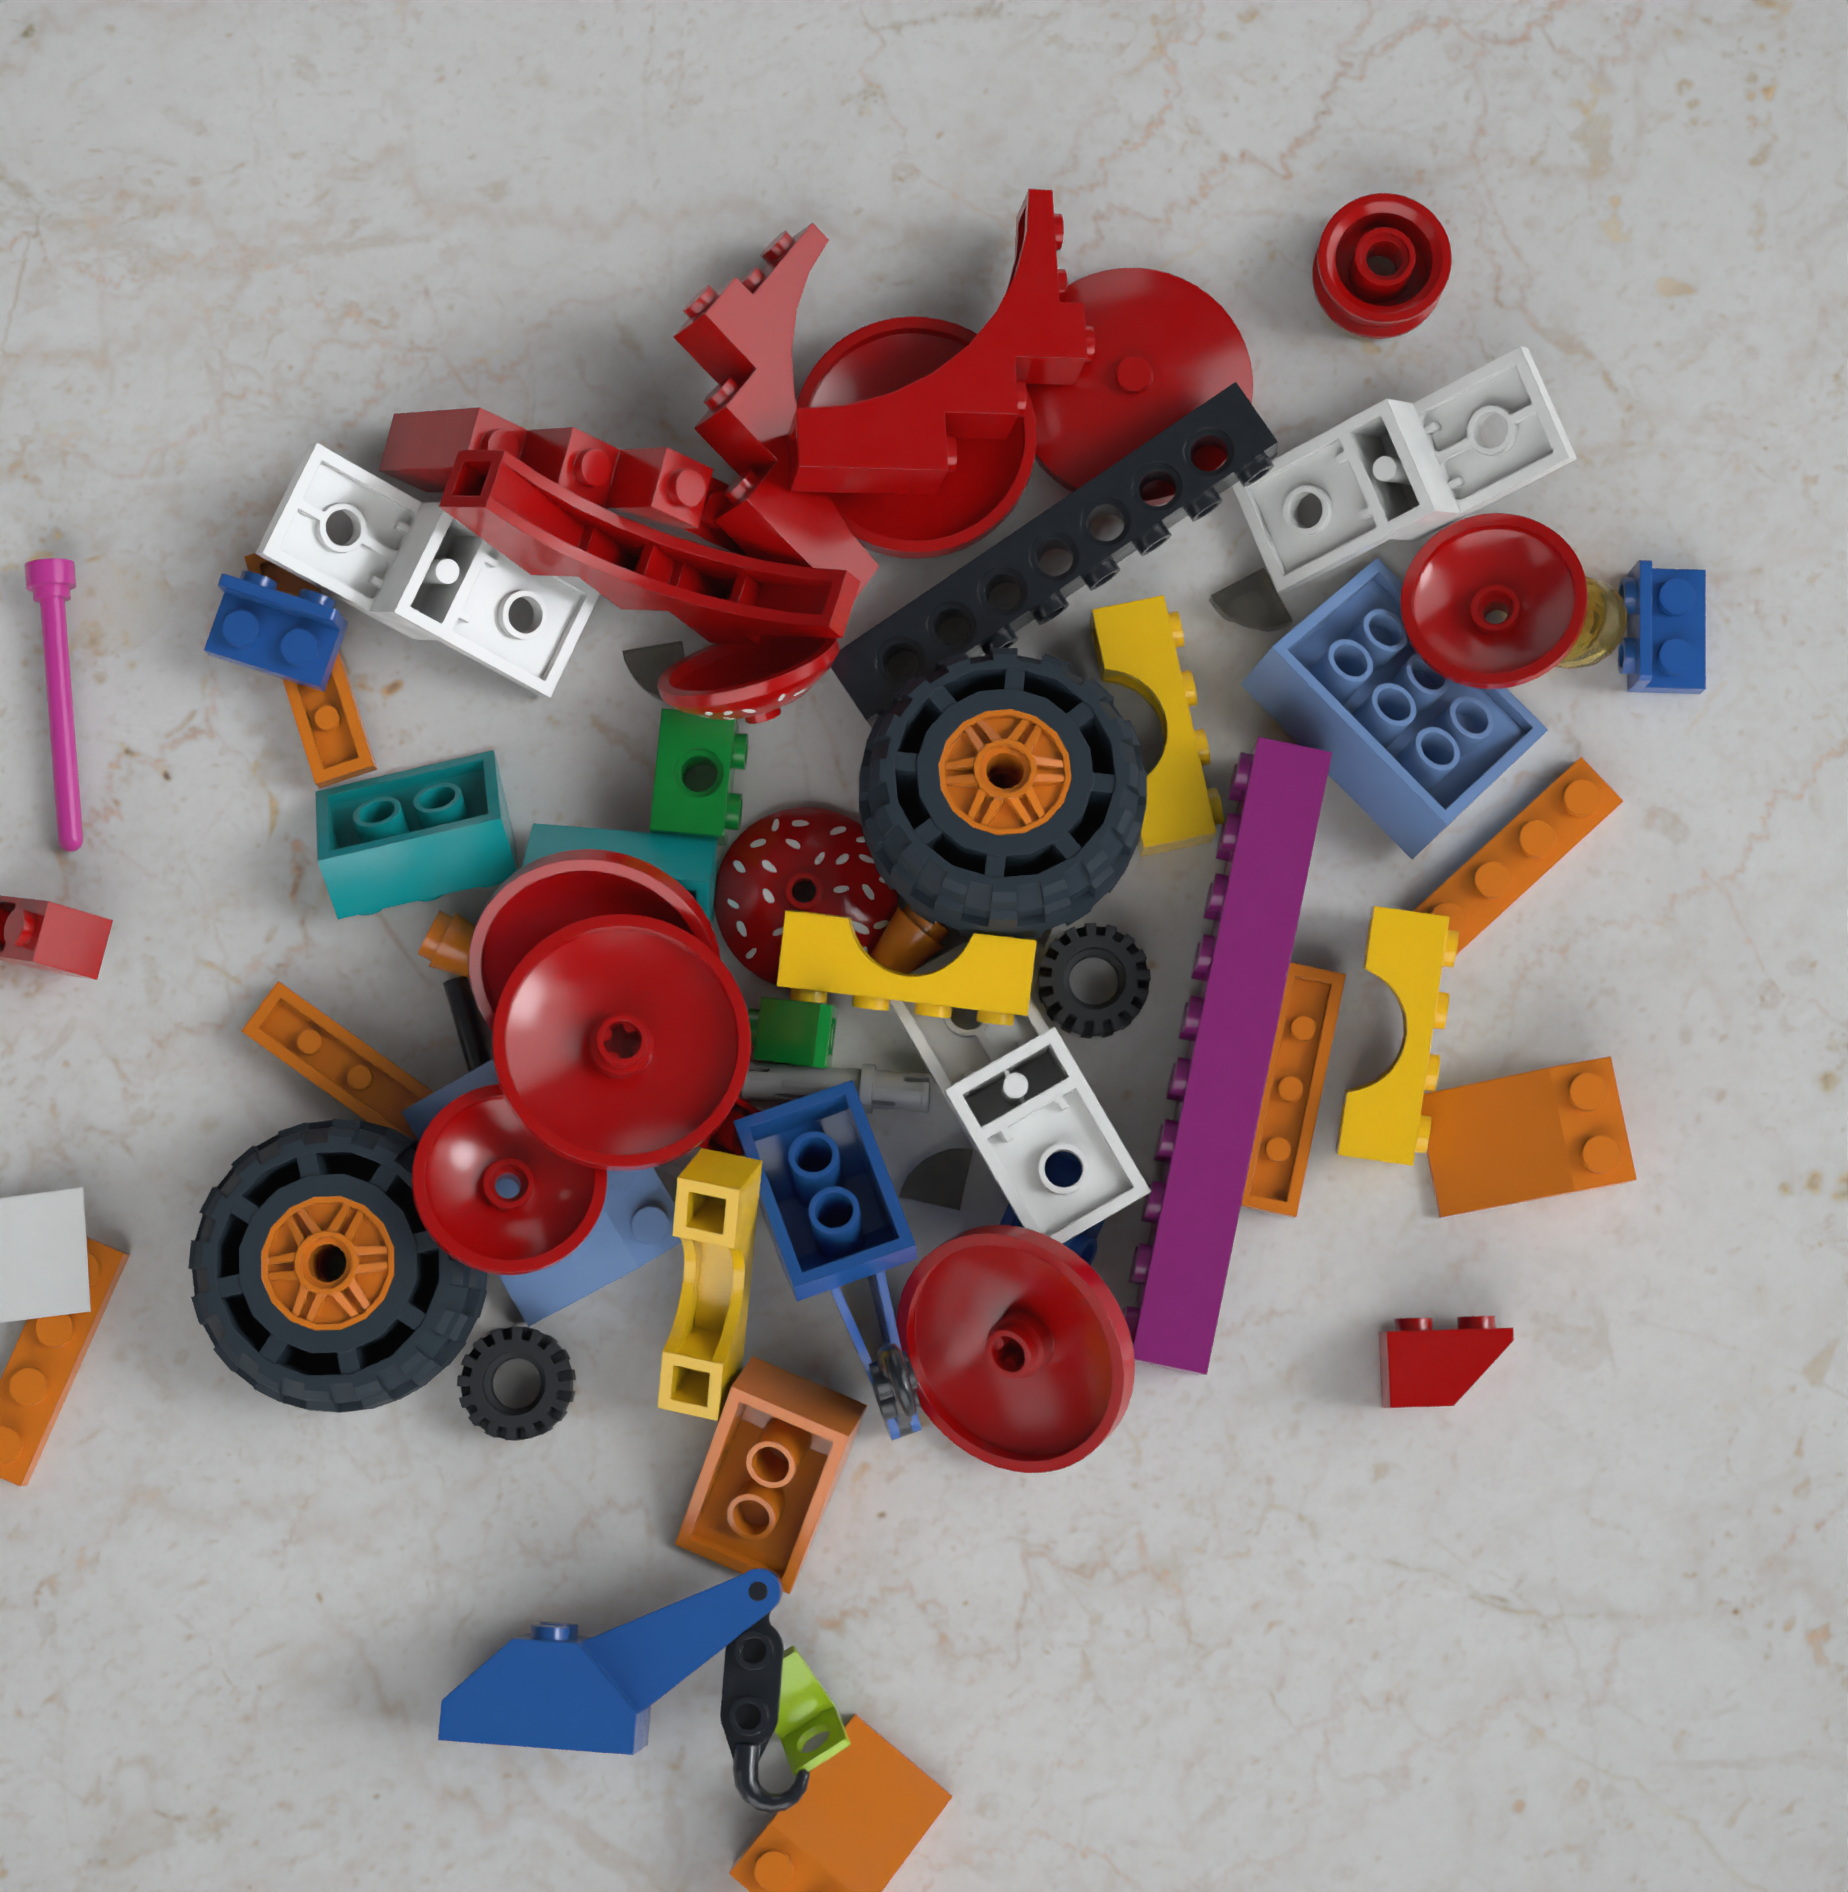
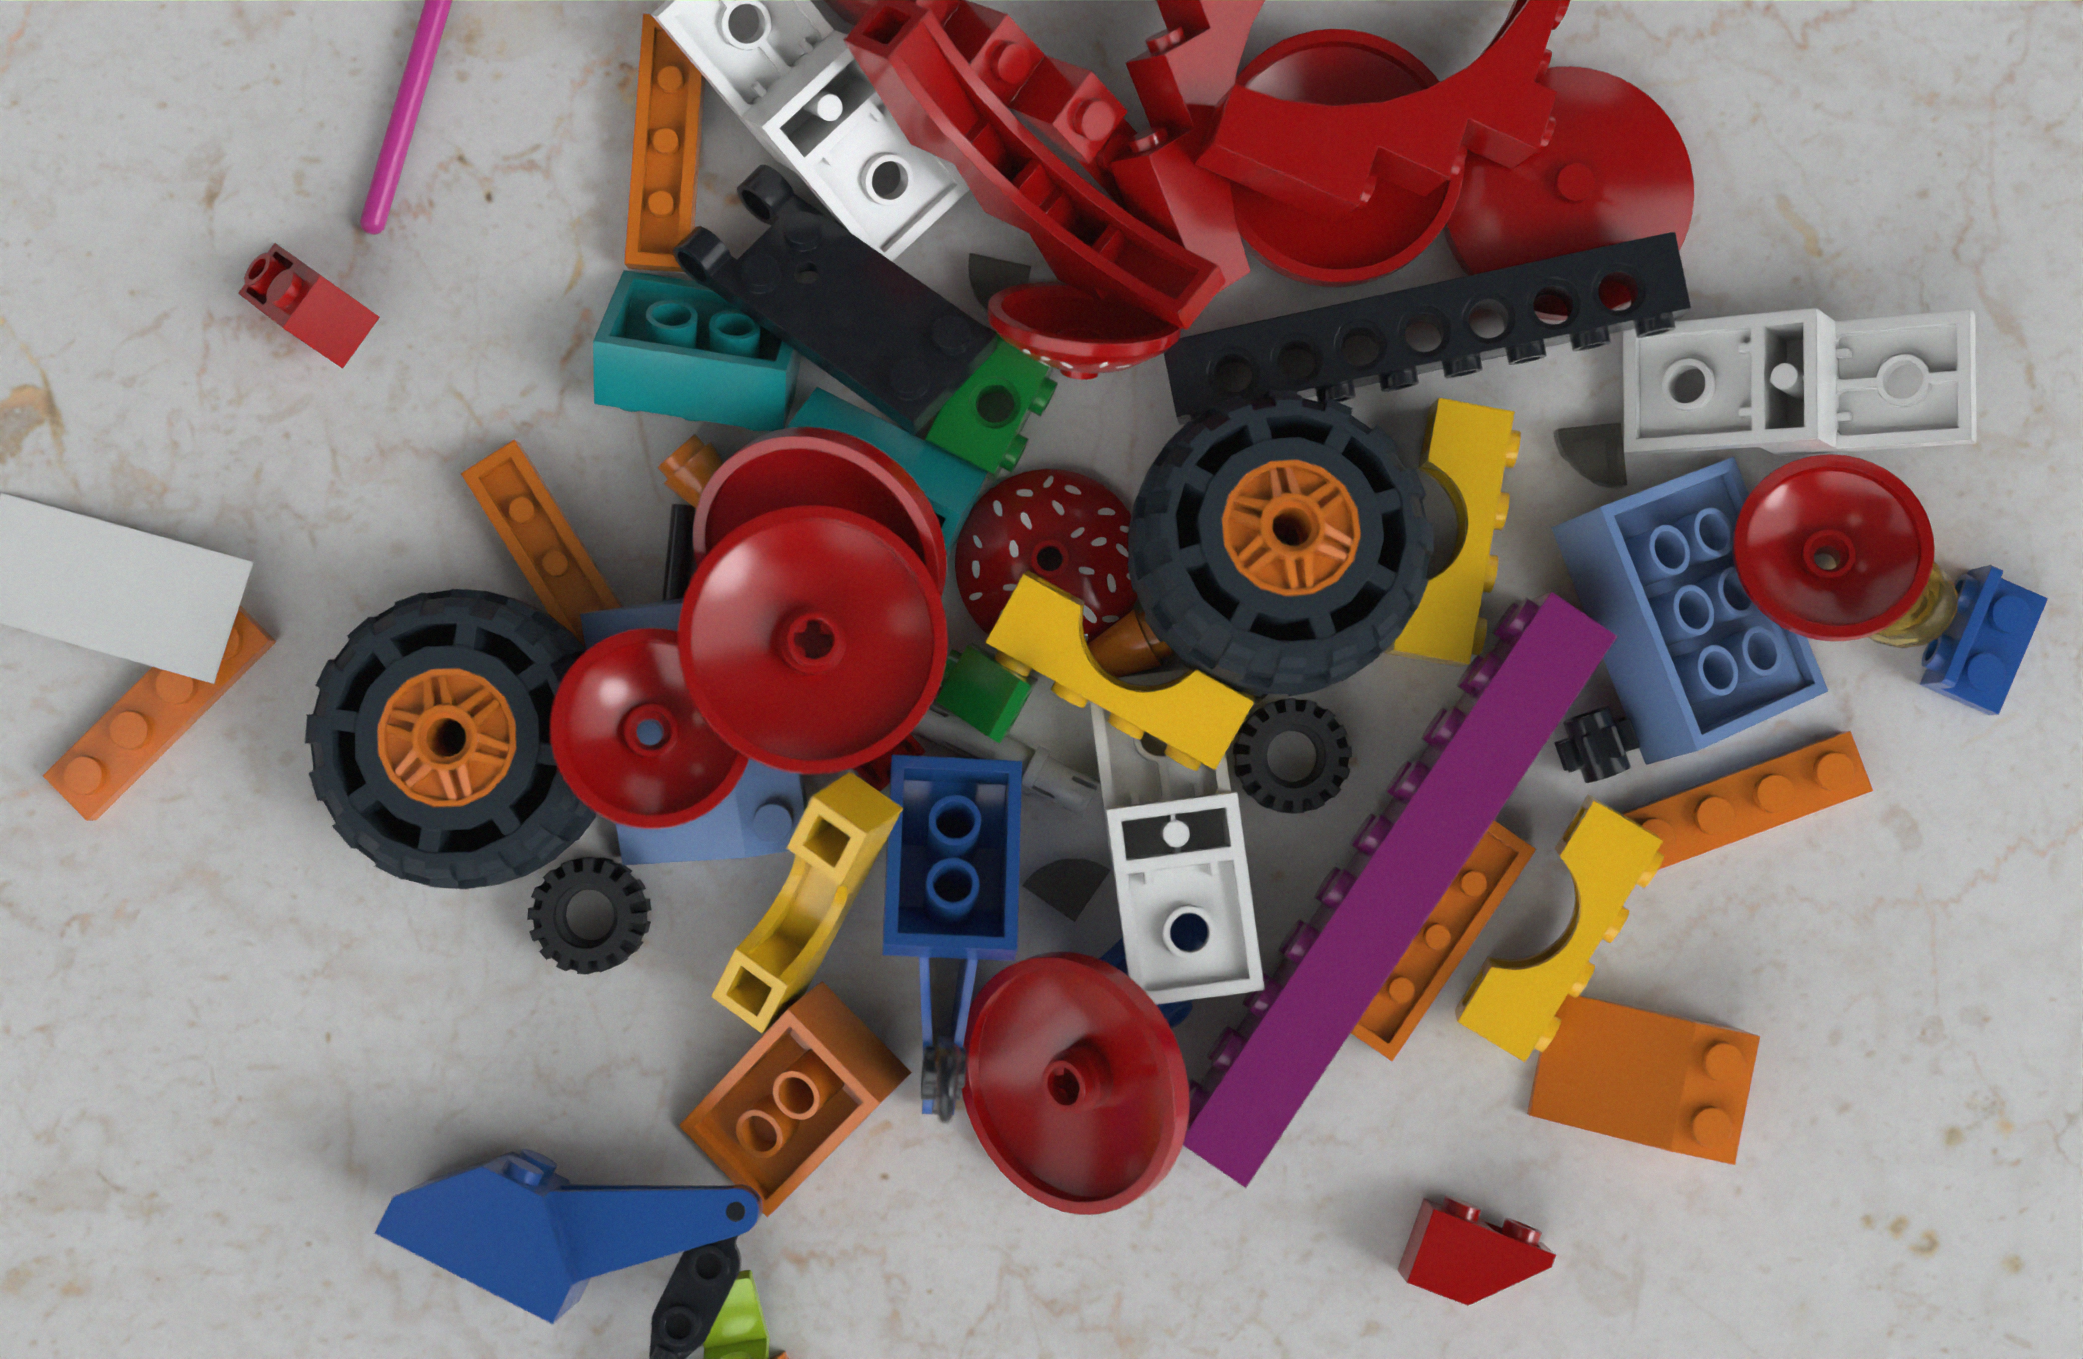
camera: 20 degrees right, 5 degrees up
blue bracket [204,570,349,692] -> none
red wheel [1312,193,1452,339] -> none
none -> black hinge [673,164,997,436]
none -> black gear [1554,706,1641,783]

